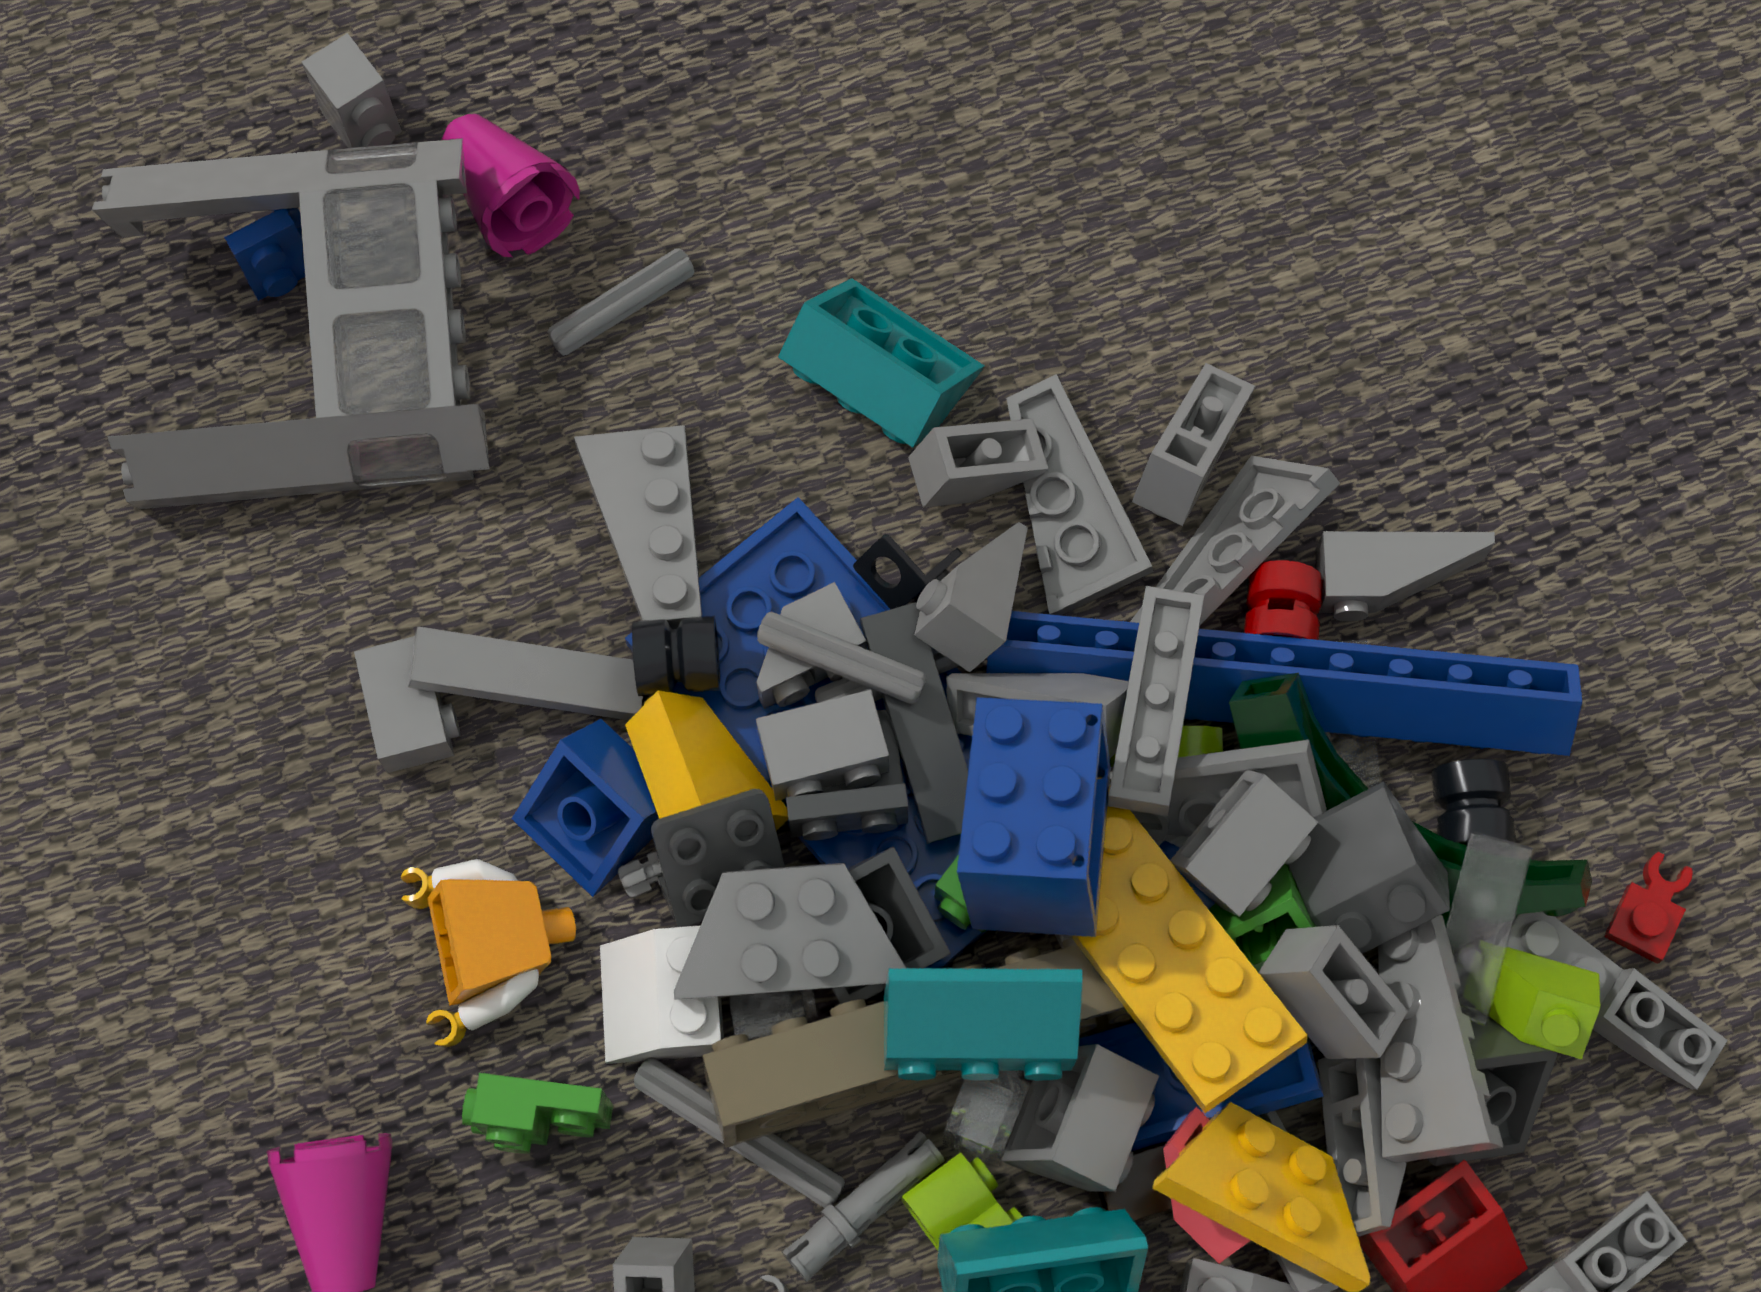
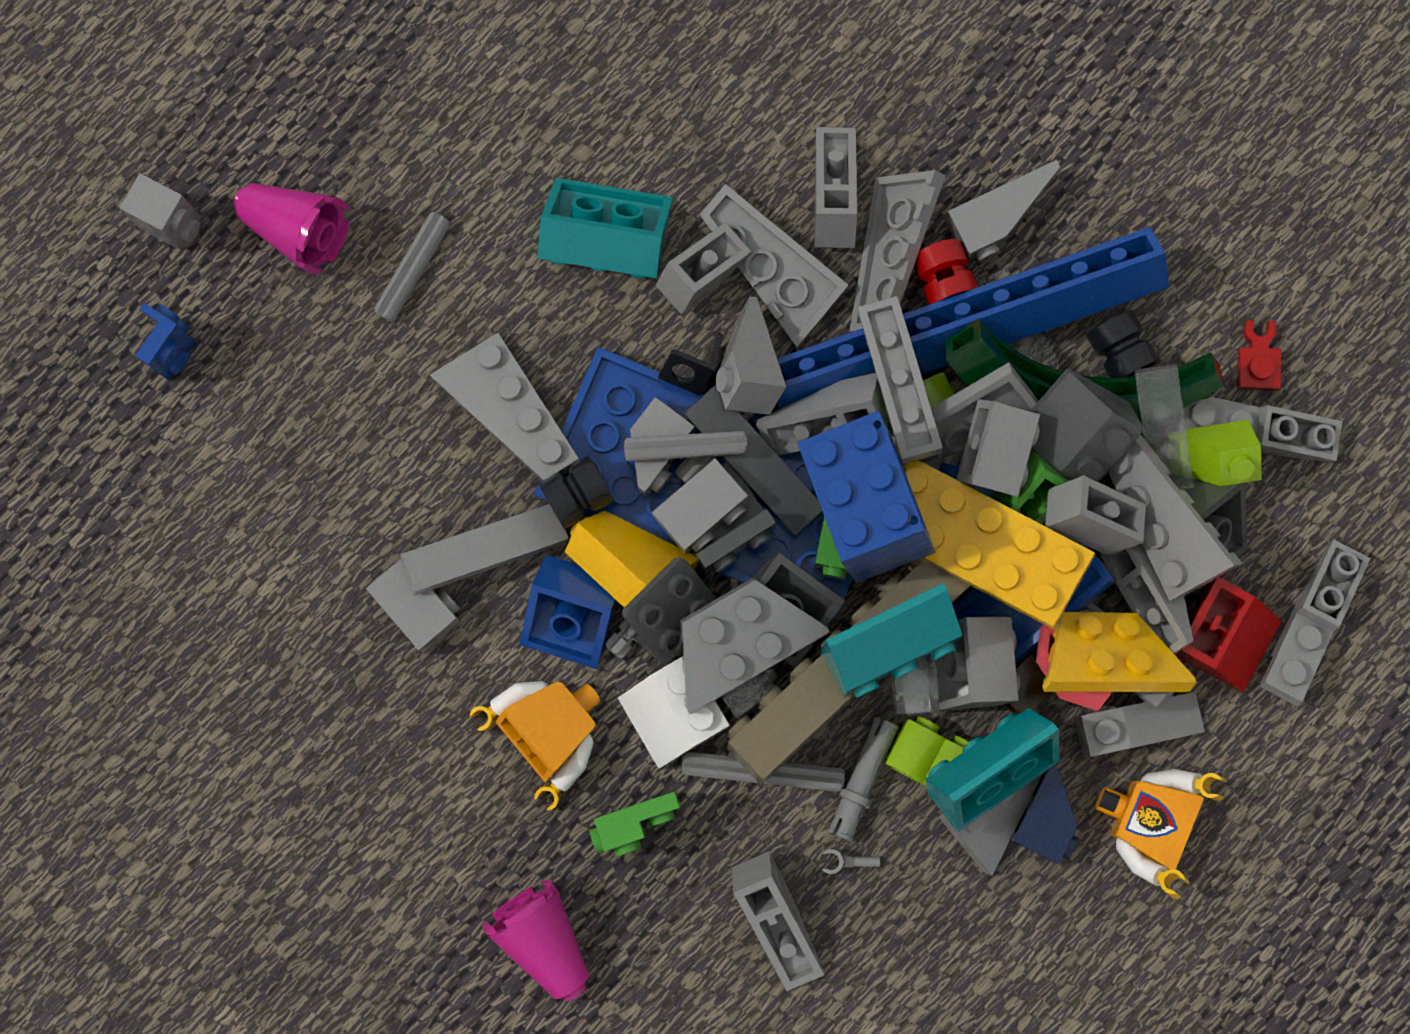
camera: 20 degrees left, 10 degrees up
light grey piece [92,138,489,509] -> none

